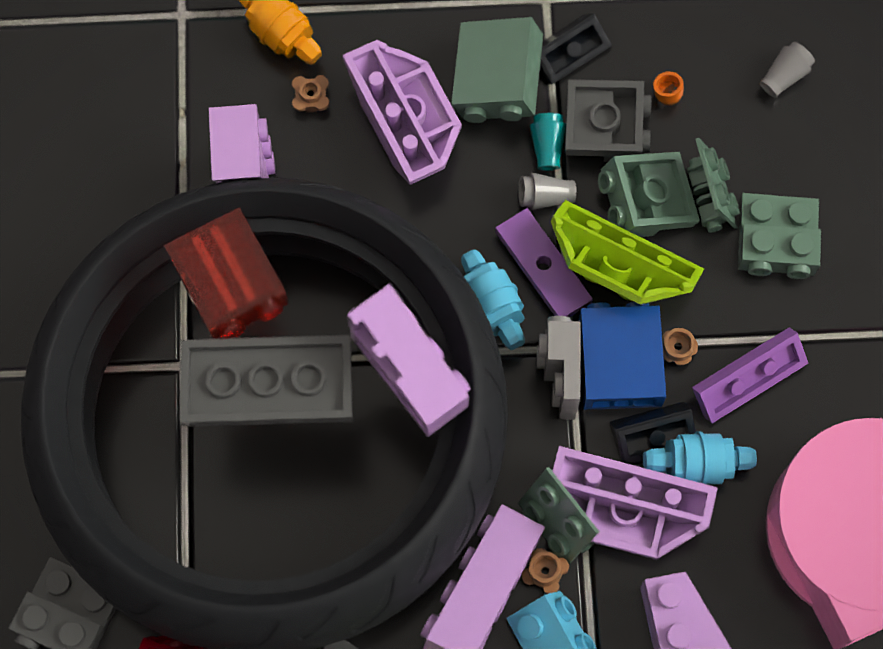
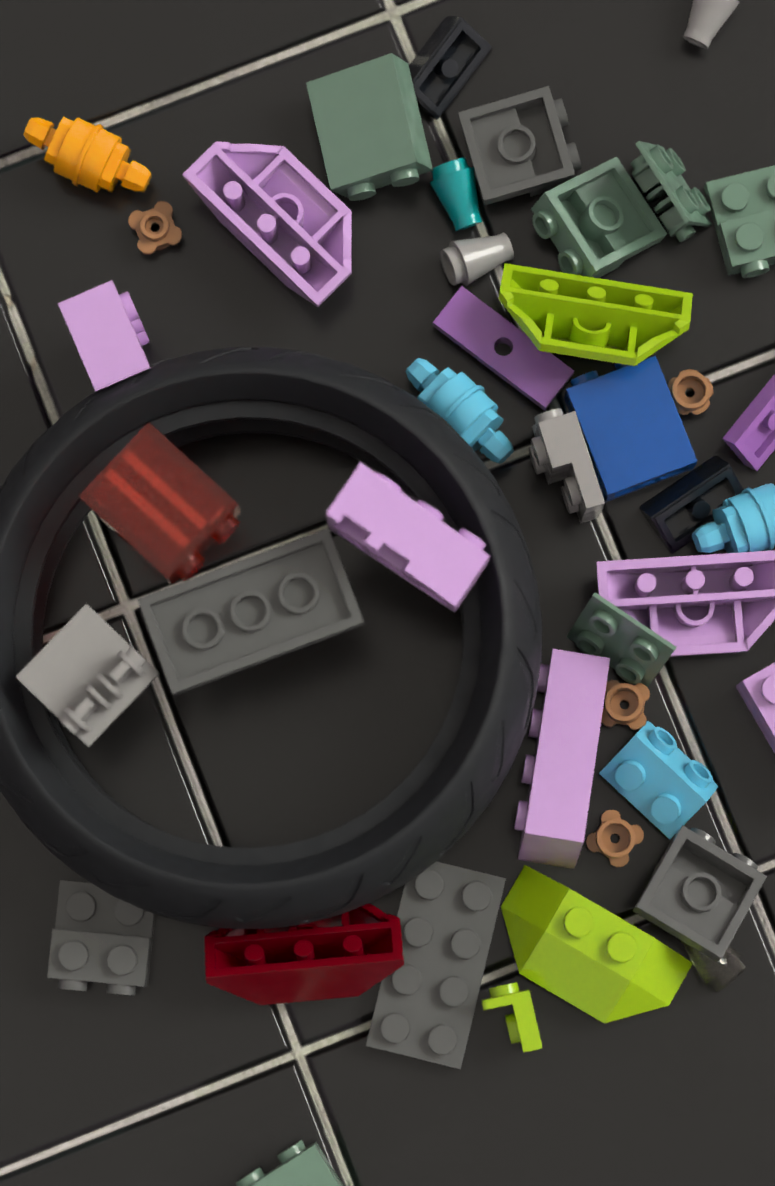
camera: 15 degrees left, 10 degrees up
orange hinge [653,72,684,105] -> none
none -> light grey hinge [16,604,160,747]

